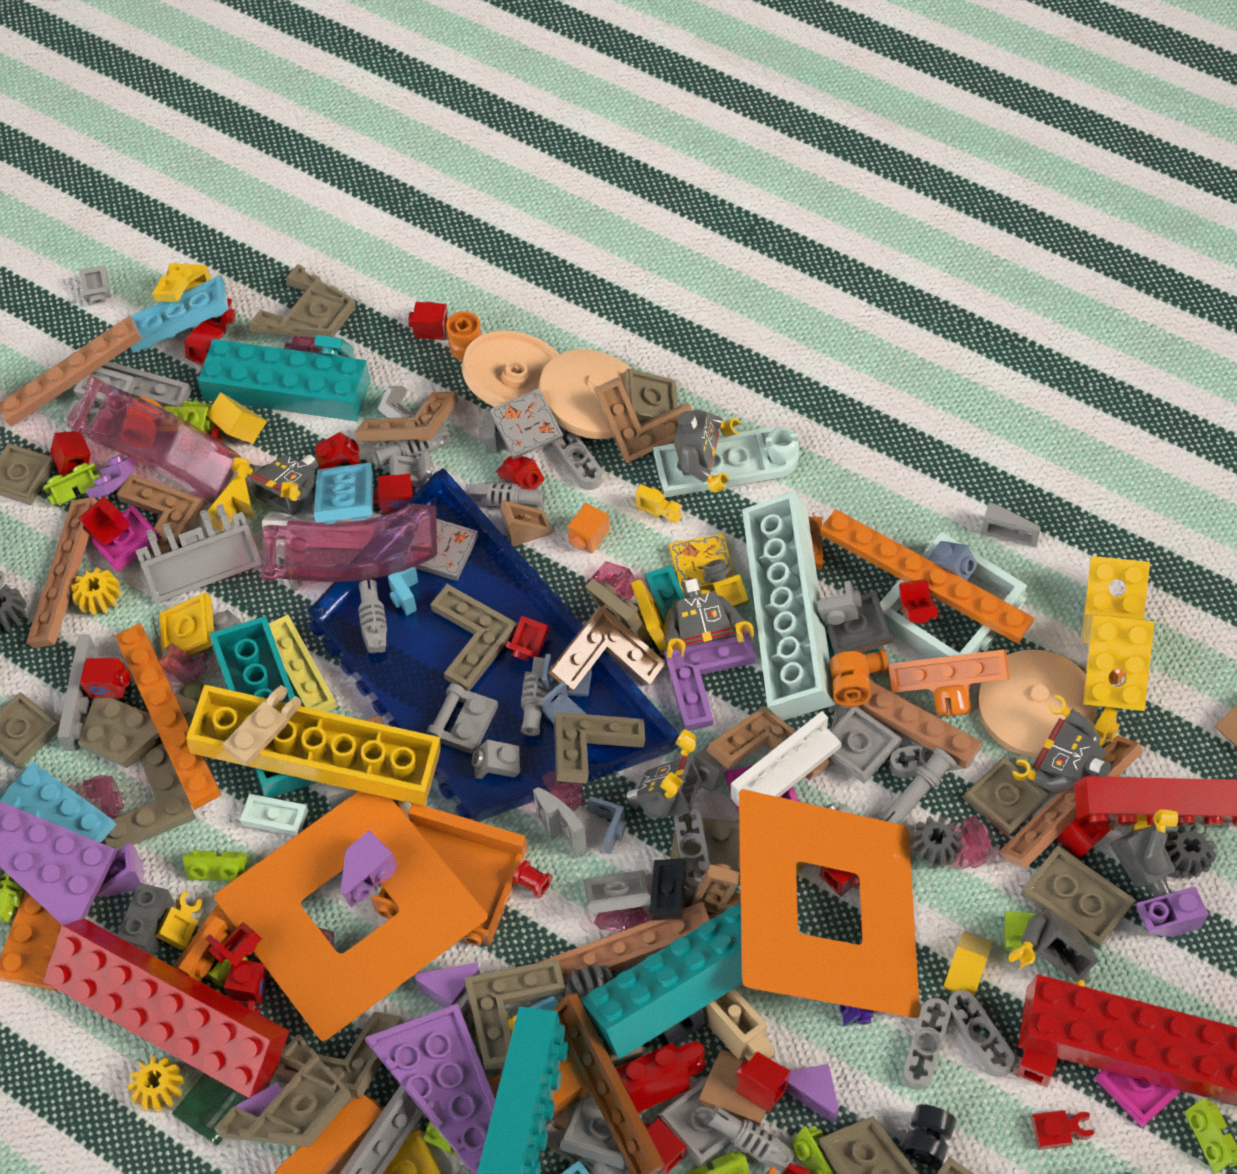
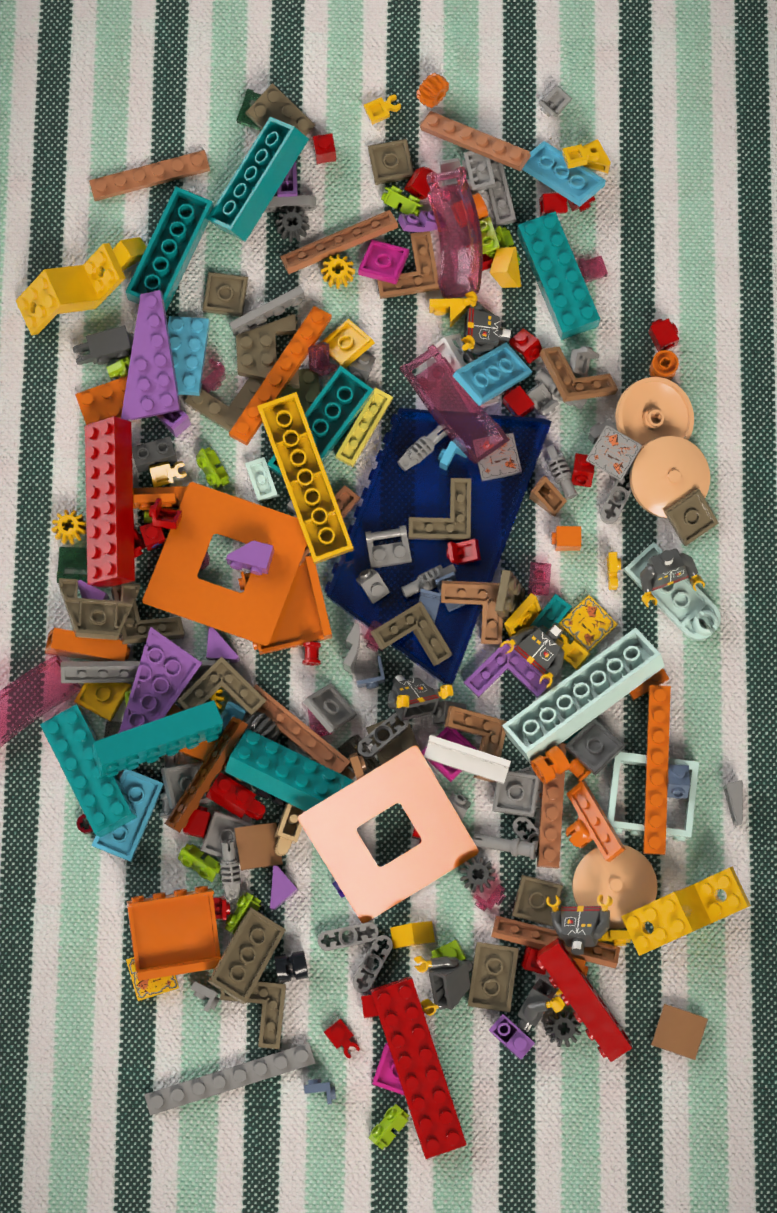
camera: 55 degrees right, 20 degrees up
red panel [79,496,130,546] -> none
red brick [79,658,130,698] -> none
light grey hinge [135,504,263,603] -> none
tan hinge [222,685,302,766] -> none
dark tan wing [249,264,355,338] -> none
teal plate [314,335,354,358] -> none
medium nougat plate [593,377,692,463] -> none
black plate [650,858,687,921] -> none
dark grey plate [702,559,731,582] -> none
red brick [736,1051,791,1112] -> none
light grey bracket [817,581,862,625] -> none
red bracket [899,579,938,623] -> none

